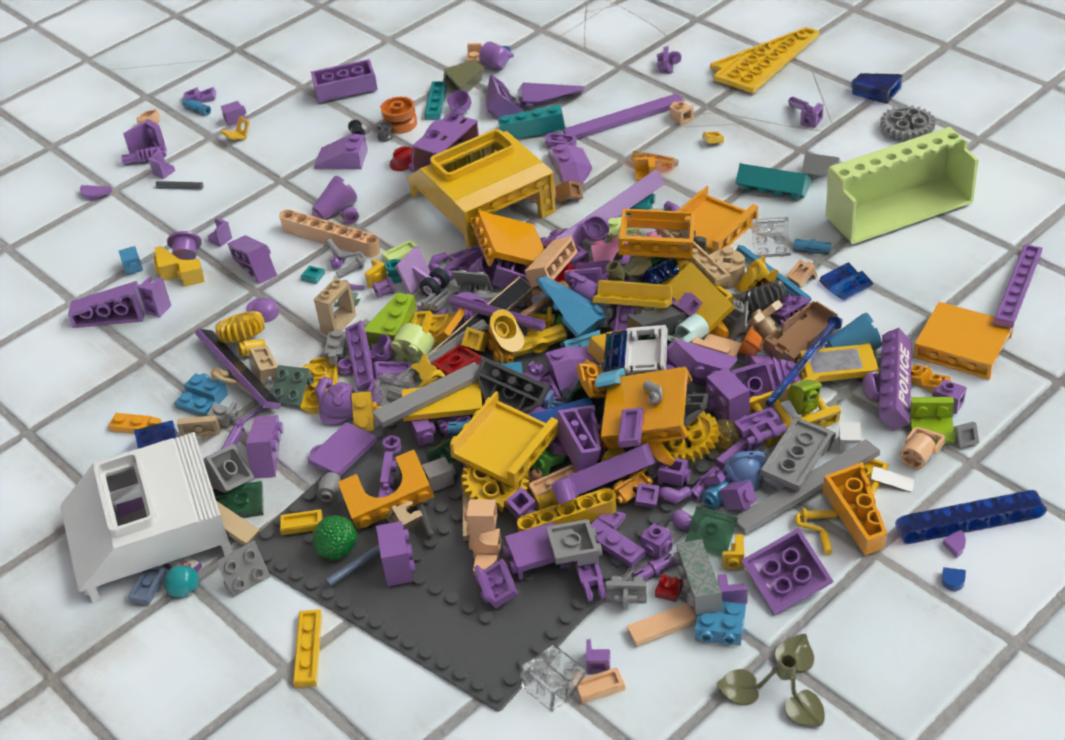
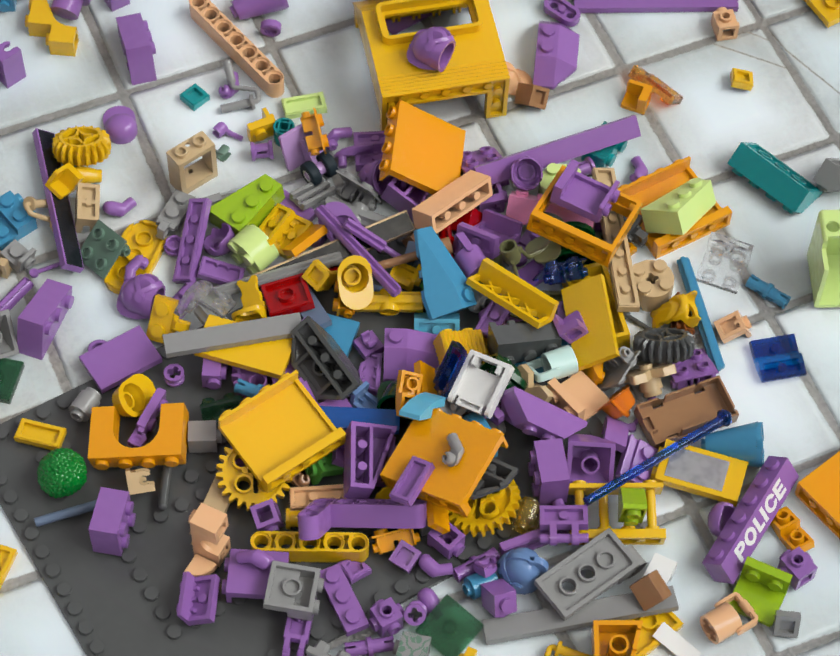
camera: 15 degrees right, 15 degrees up
none -> yellow panel [45,162,84,200]
none -> medium lavender arm [103,197,137,217]
none -> yellow piece [112,373,156,418]
none -> medium lavender arm [236,549,274,570]
none -> light orange hinge [300,108,329,156]
none -> medium lavender axle [342,217,401,257]
none -> medium lavender bush [404,600,427,626]
none -> medium lavender helmet [407,26,456,72]
none -> medium lavender panel [550,159,621,223]
none -> medium nougat panel [629,569,672,611]
none -> yellowish green wedge [640,178,716,235]

